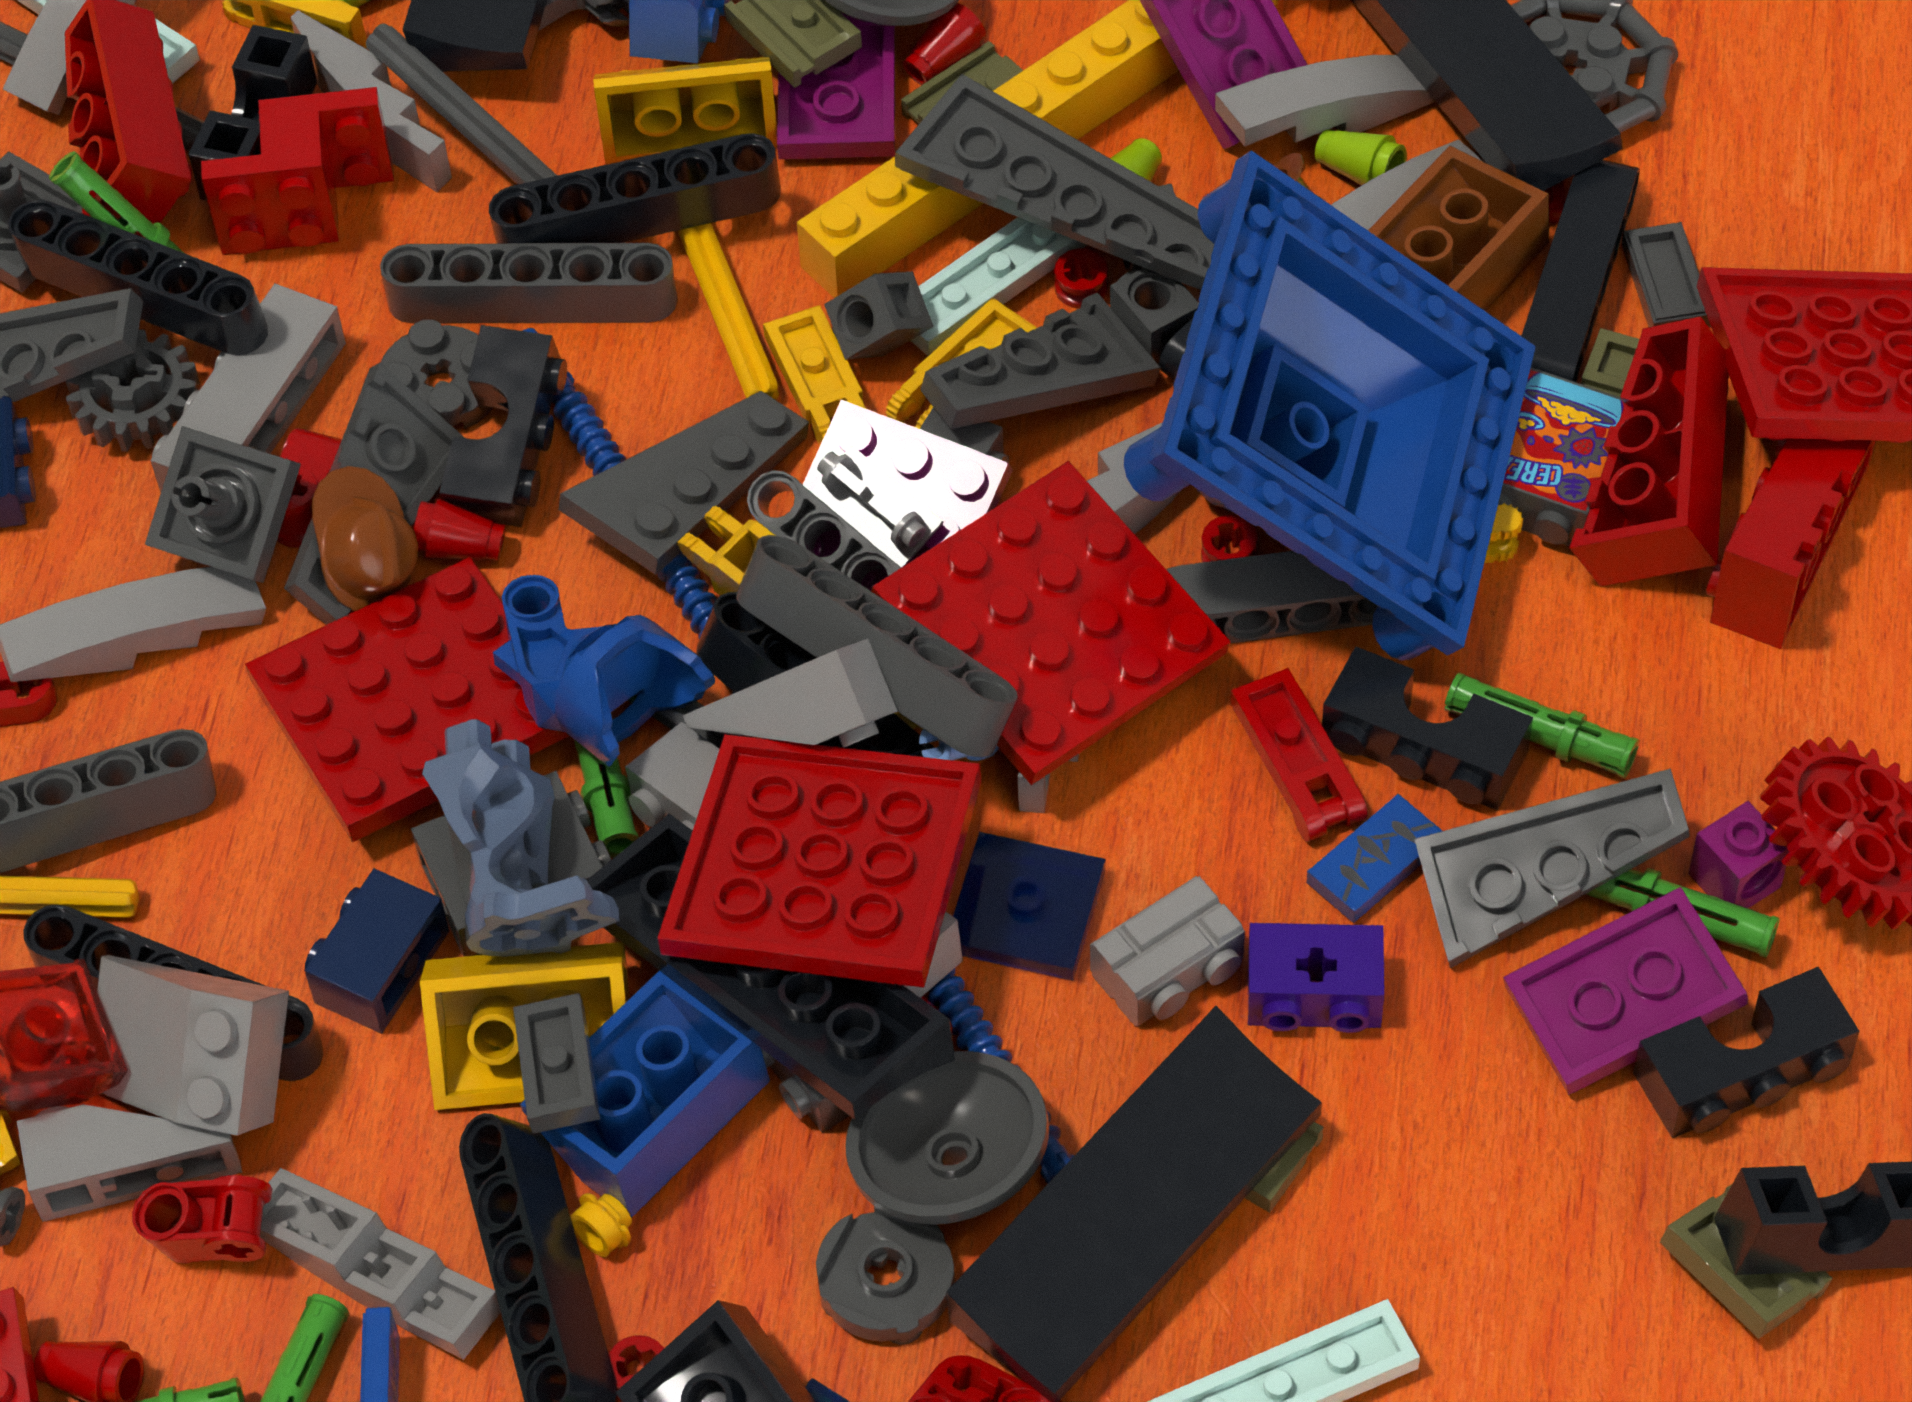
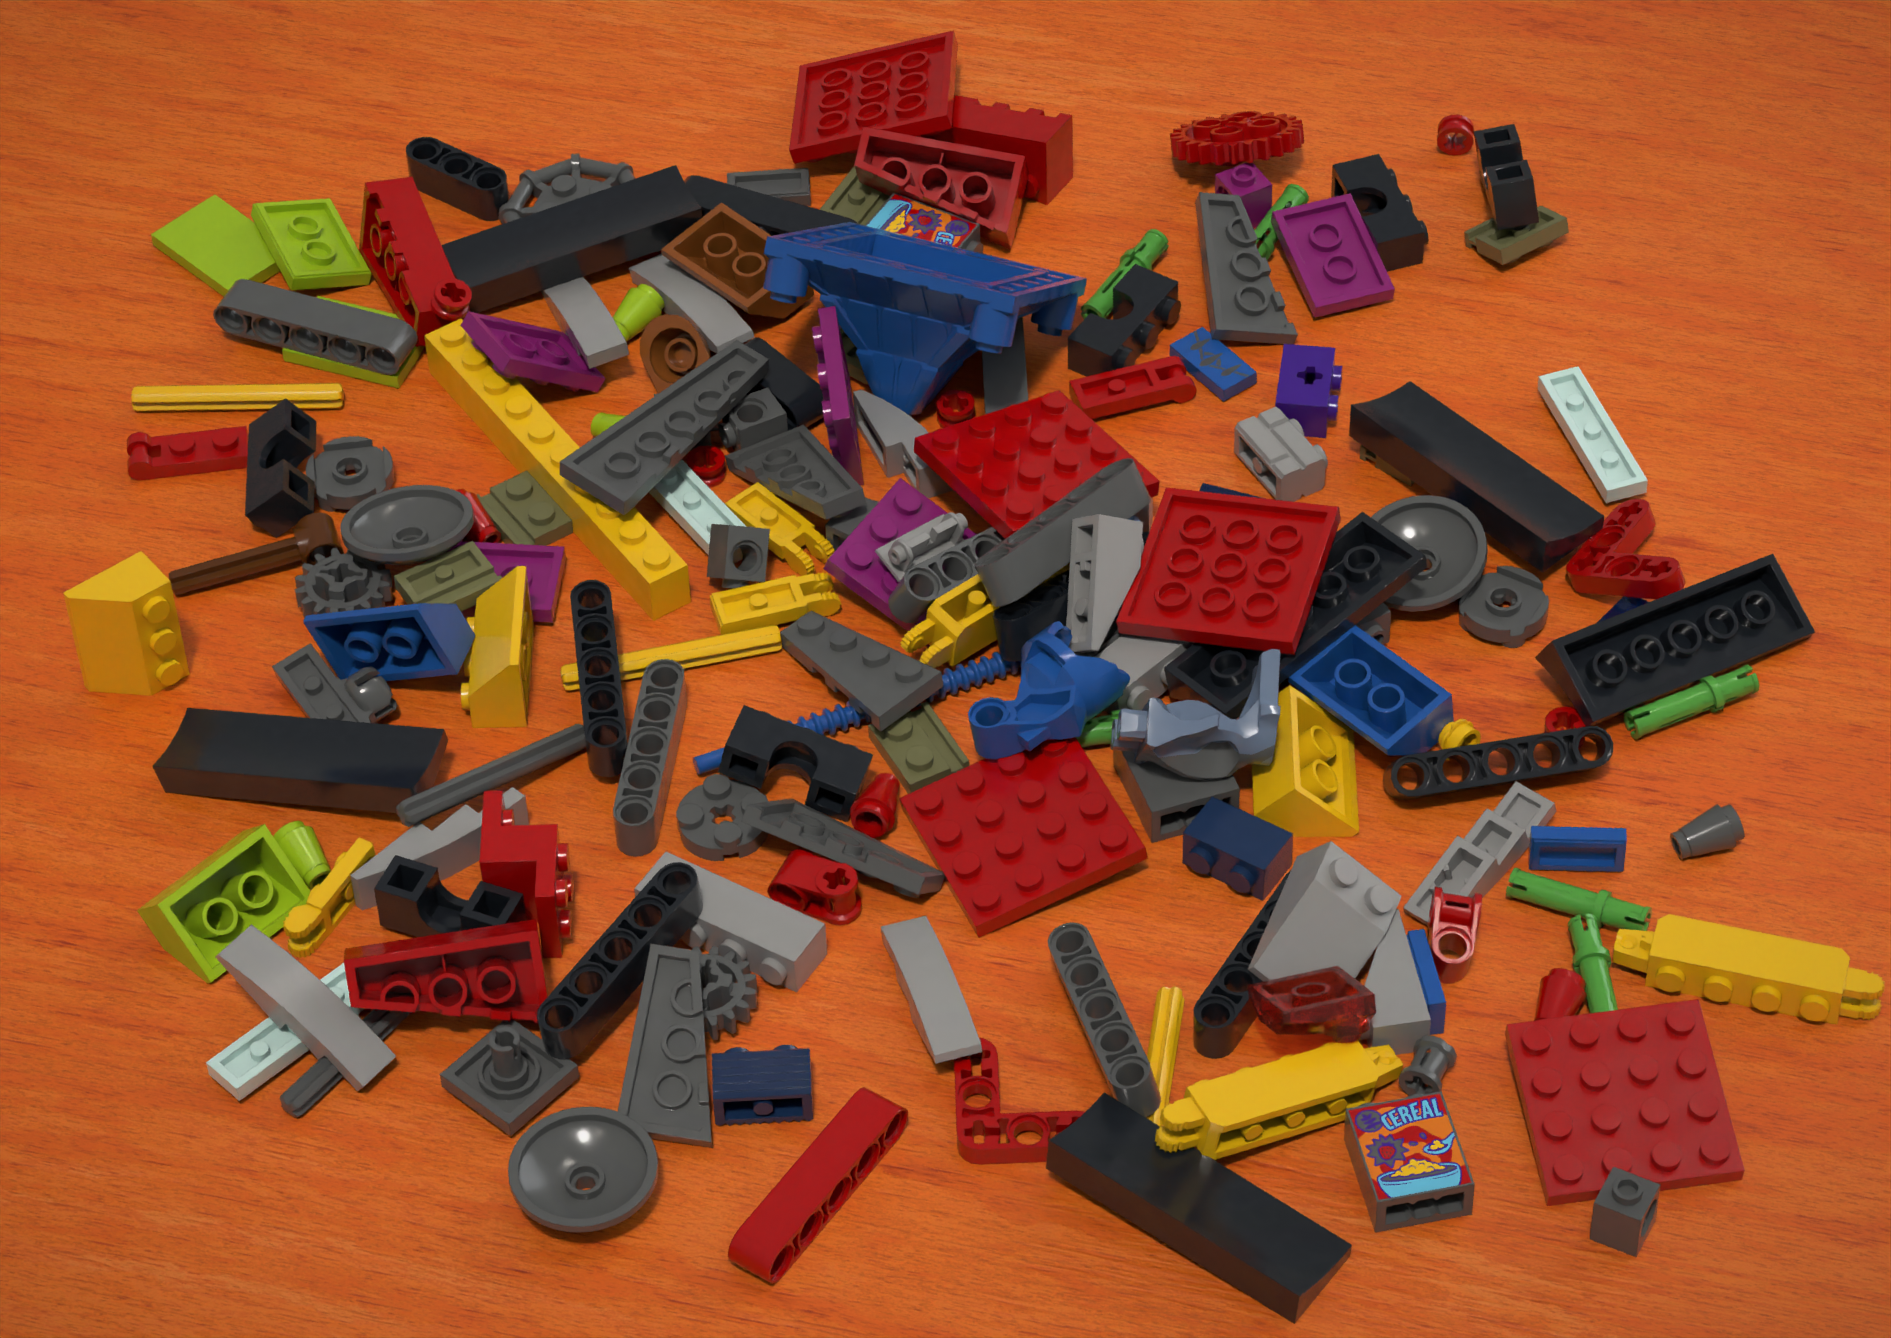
camera: 85 degrees left, 10 degrees down
bright green pin [49,151,184,253] -> none
dark grey plate [145,426,301,583] -> none
dark orange piece [312,466,418,611] -> none
dark grey plate [513,993,600,1134] -> none
none -> magenta plate [812,306,864,485]
none -> olive plate [868,702,969,794]
none -> blue tile [1406,929,1446,1035]

